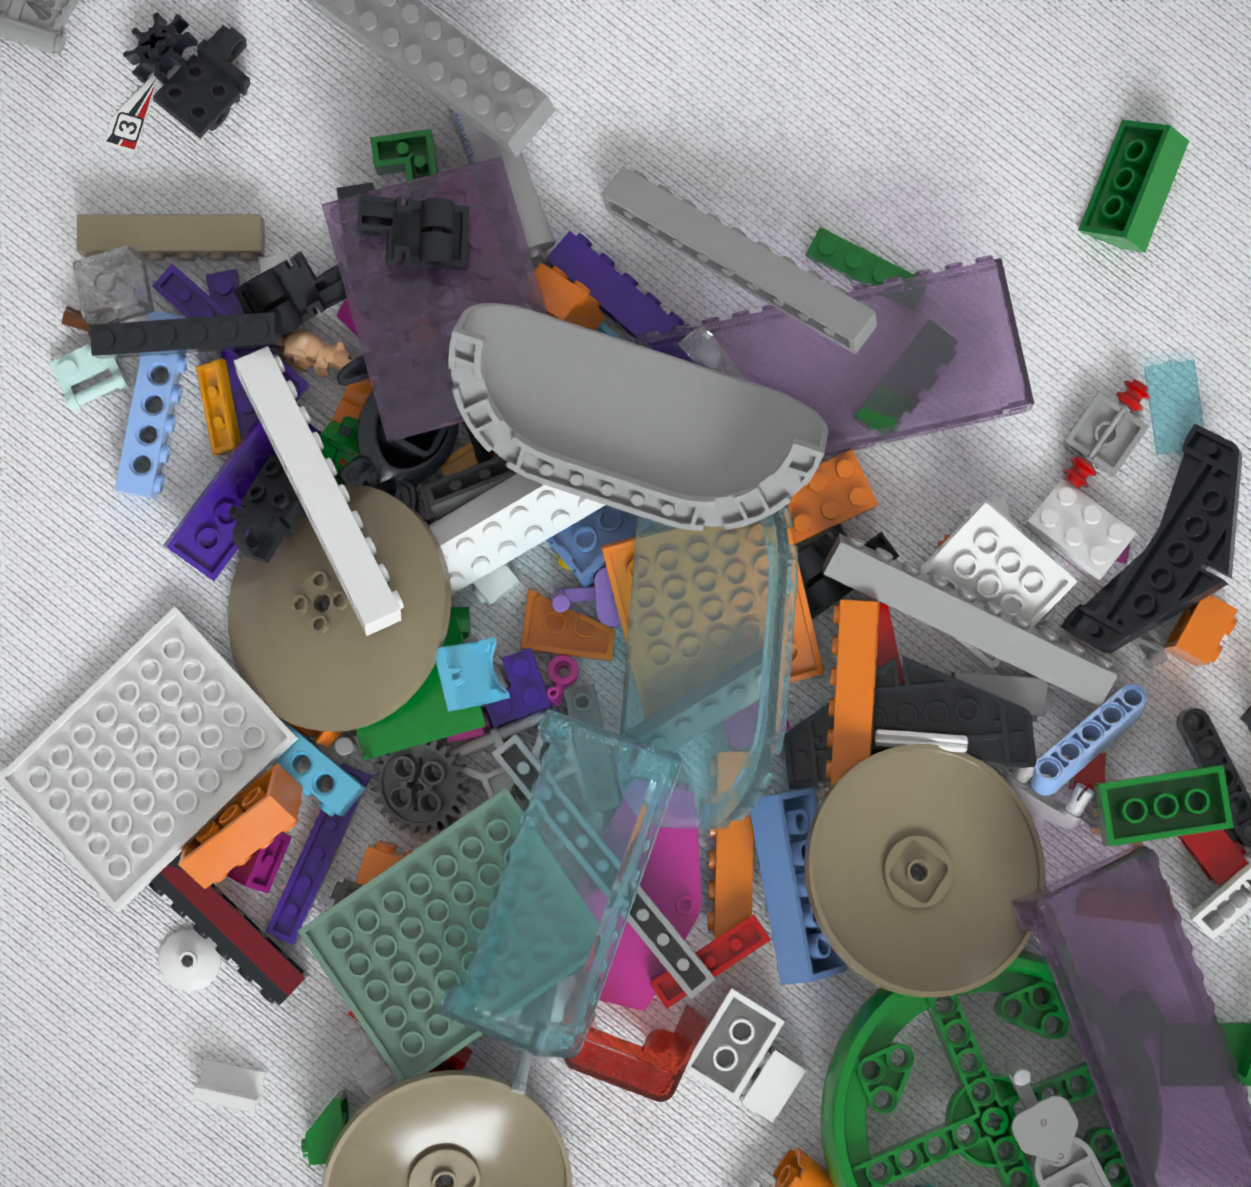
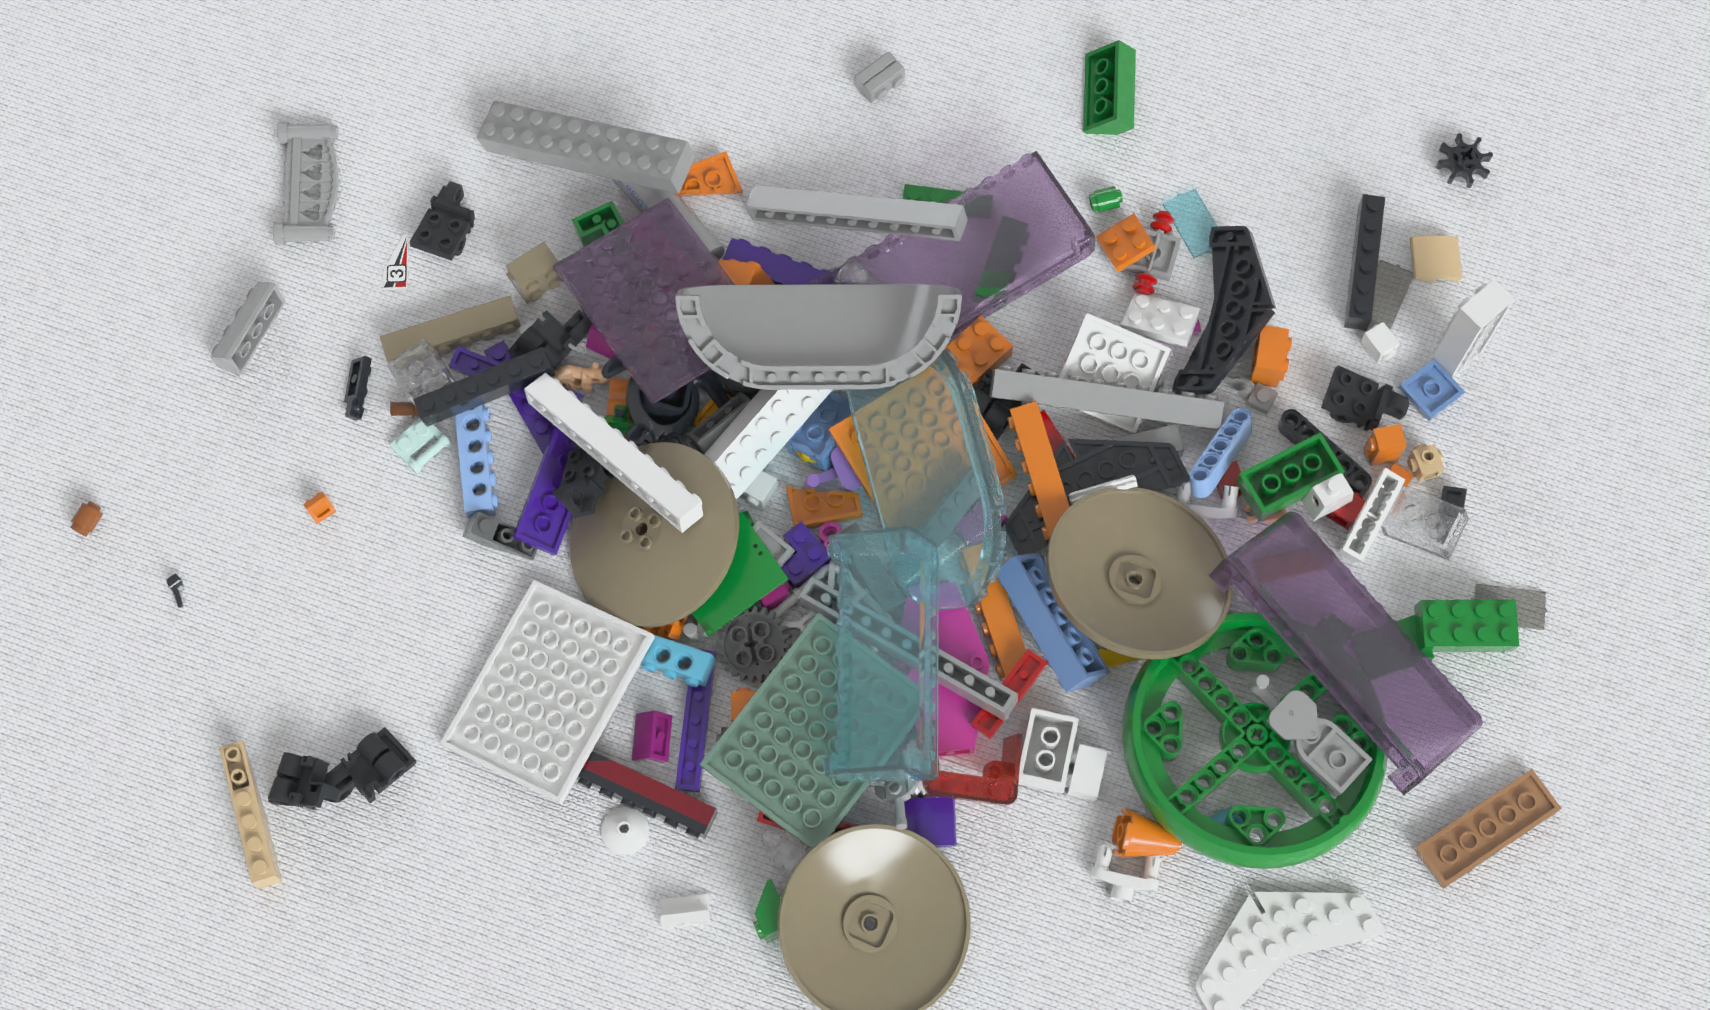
camera: 15 degrees left, 15 degrees down
black gear [123,12,198,85] -> none
orange brick [178,763,303,889] -> none
light orange tile [195,359,241,455] -> none
black plate [357,195,469,270] -> none
medium azure piece [436,637,510,712] -> none
none -> black hinge [344,356,372,421]
none -> dark grey slope [462,511,537,561]
none -> dark tan brick [506,242,564,304]
none -> orange wing [676,151,743,196]
none -> light grey brick [854,52,905,103]
none -> dark purple slope [904,797,957,848]
none -> green brick [1089,186,1123,213]
none -> orange plate [1096,213,1156,272]
none -> light grey plate [1247,383,1278,415]
none -> white torso [1302,473,1353,521]

